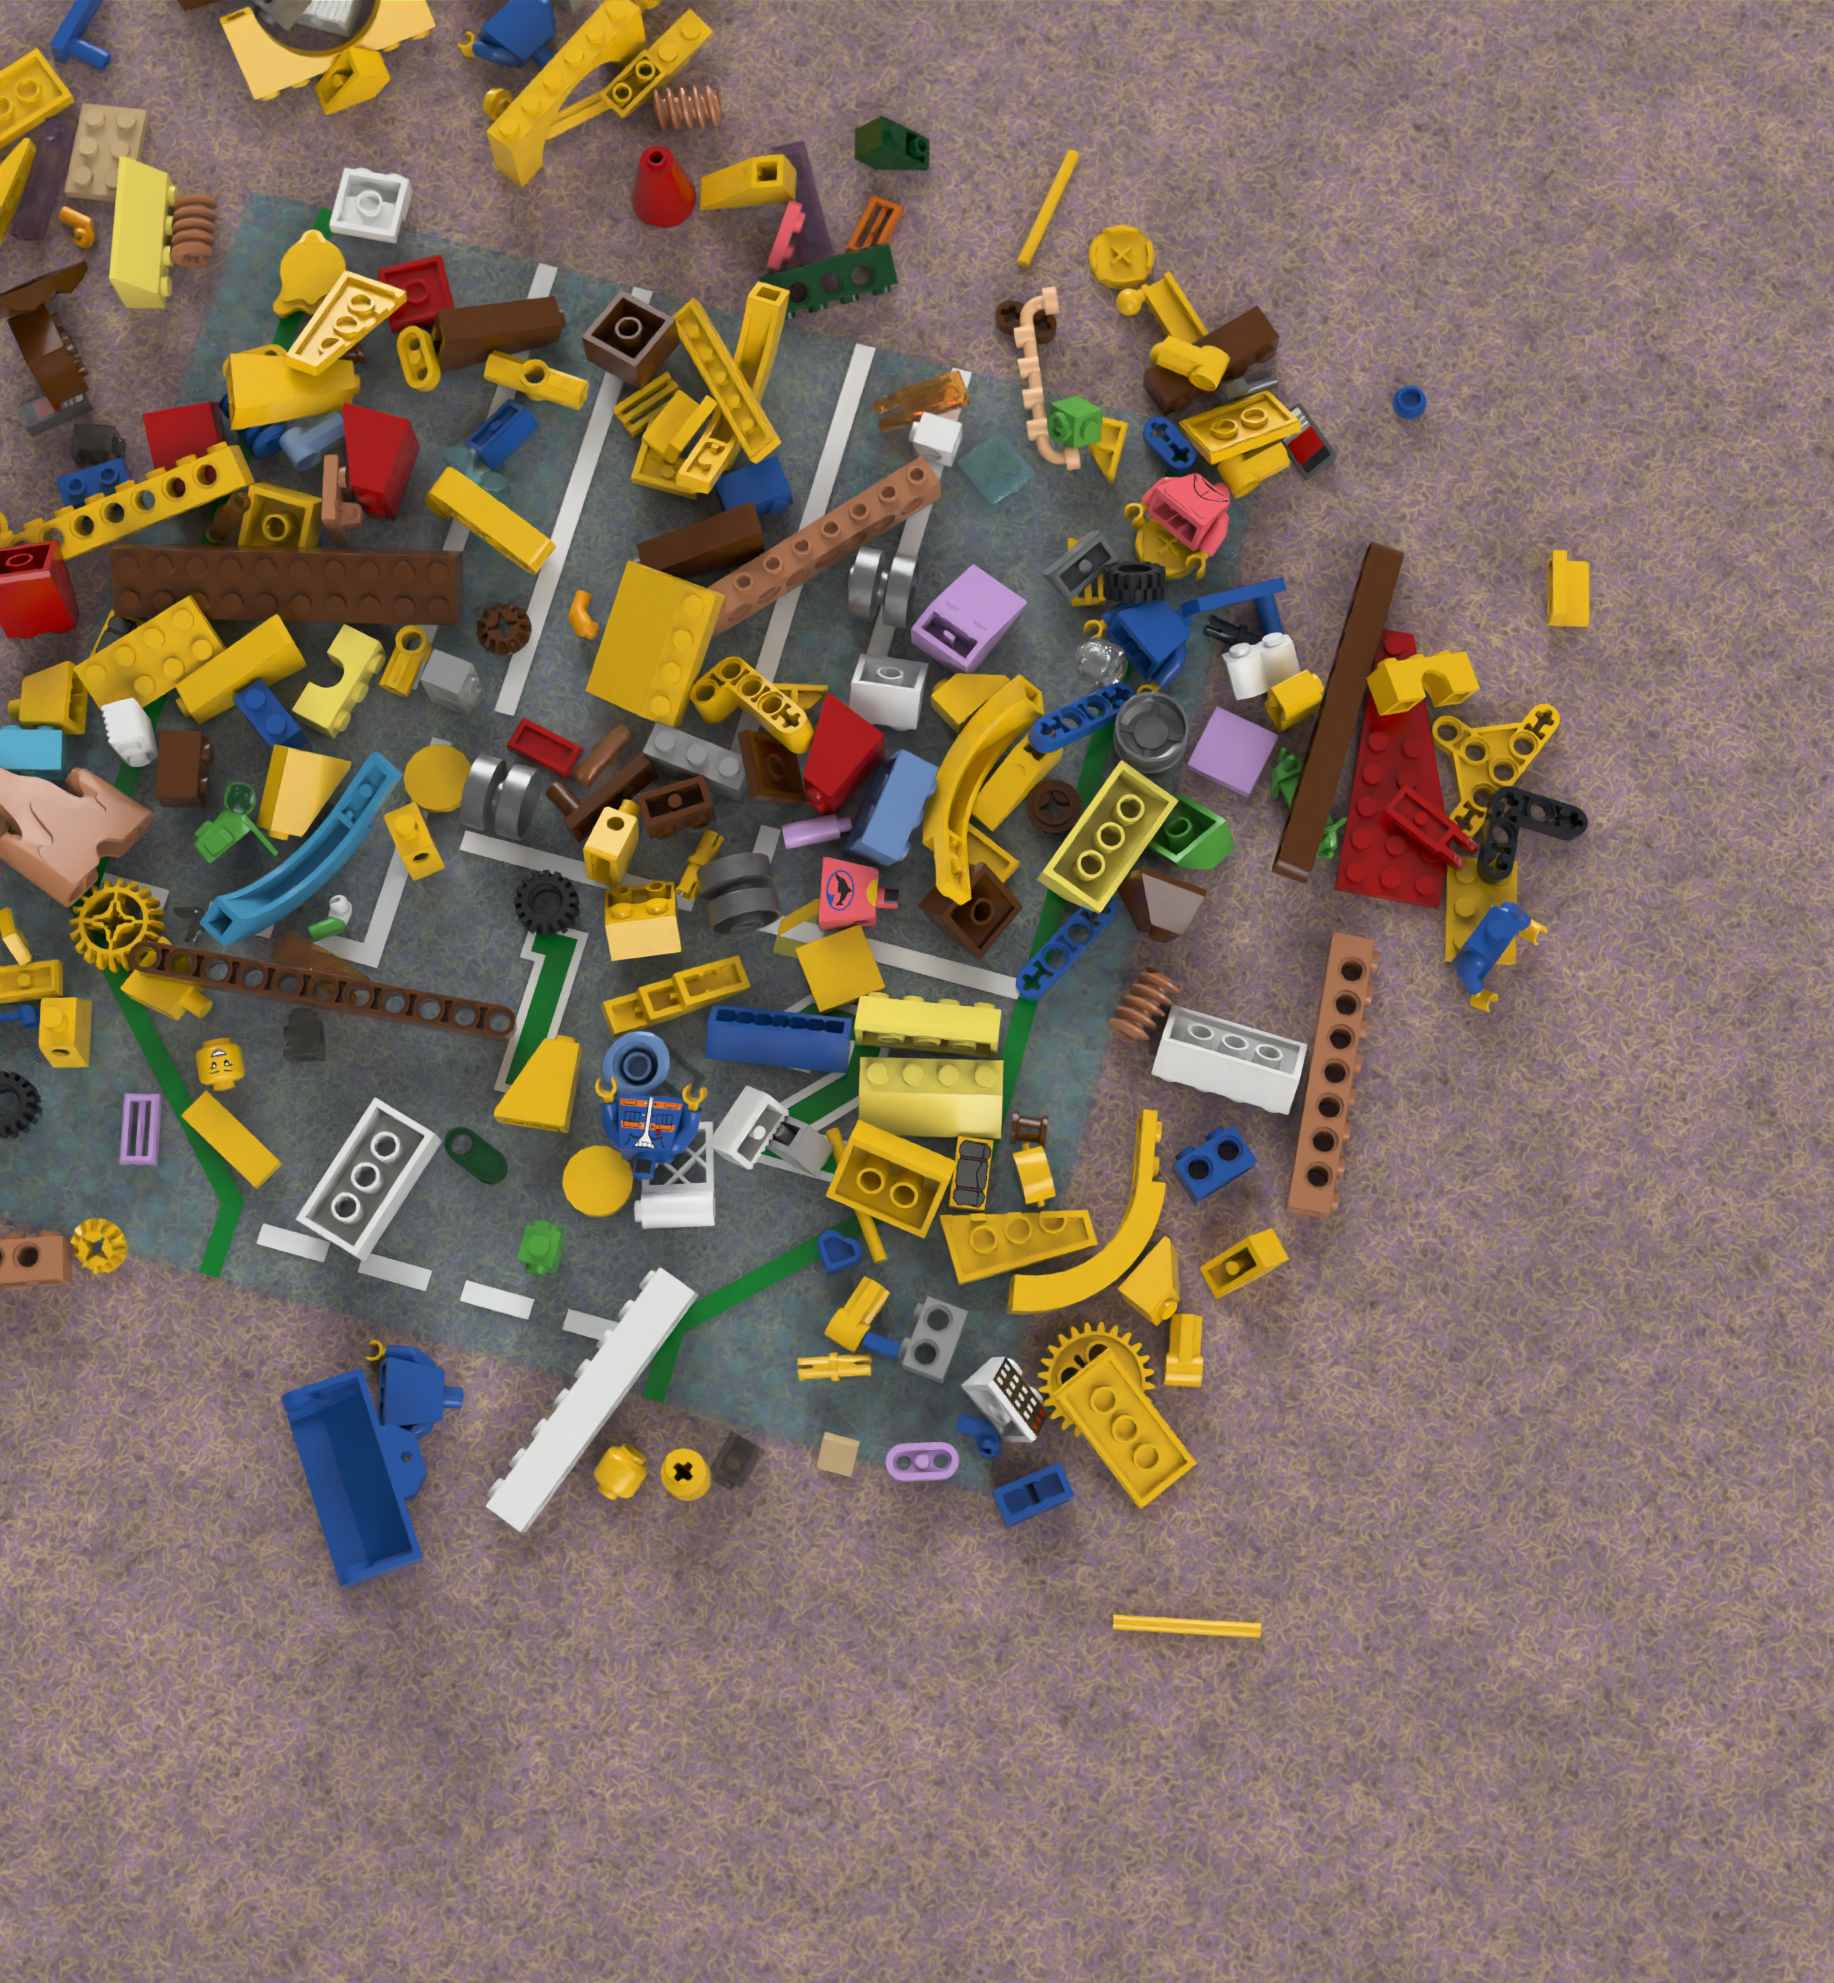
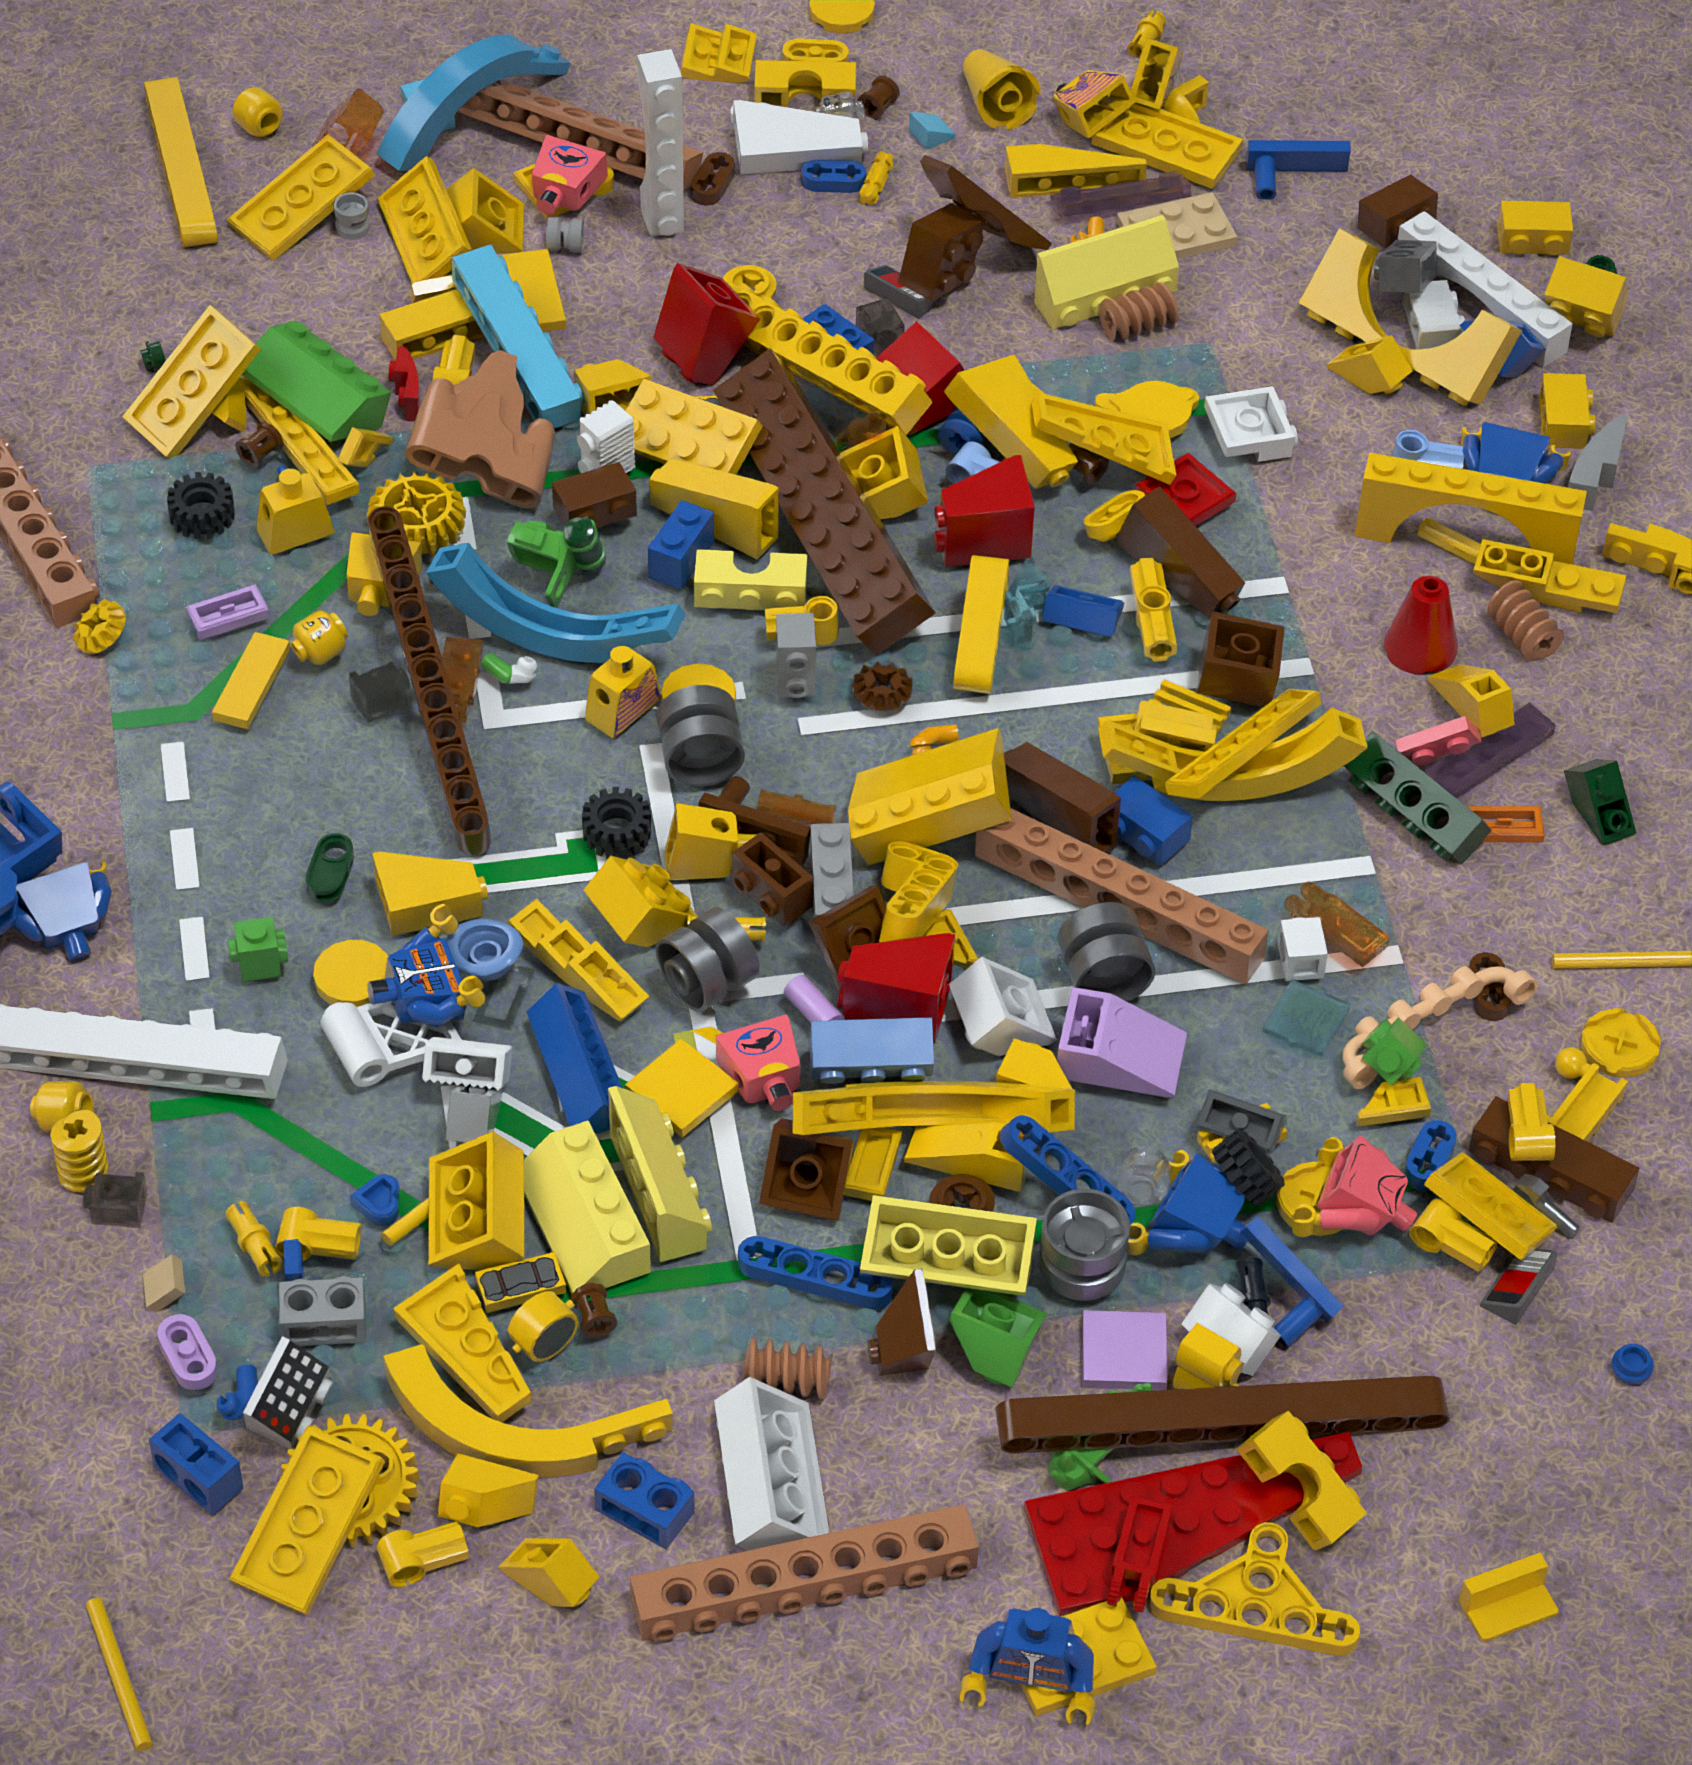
camera: 60 degrees right, 25 degrees down
yellow slope [256,744,351,840] -> none
white brick [296,1097,442,1262] -> none
nougat hinge [321,455,363,545] -> none
red tile [506,717,584,780] -> none
black beam [1477,786,1588,885] -> none
none -> light blue piece [1392,430,1464,469]

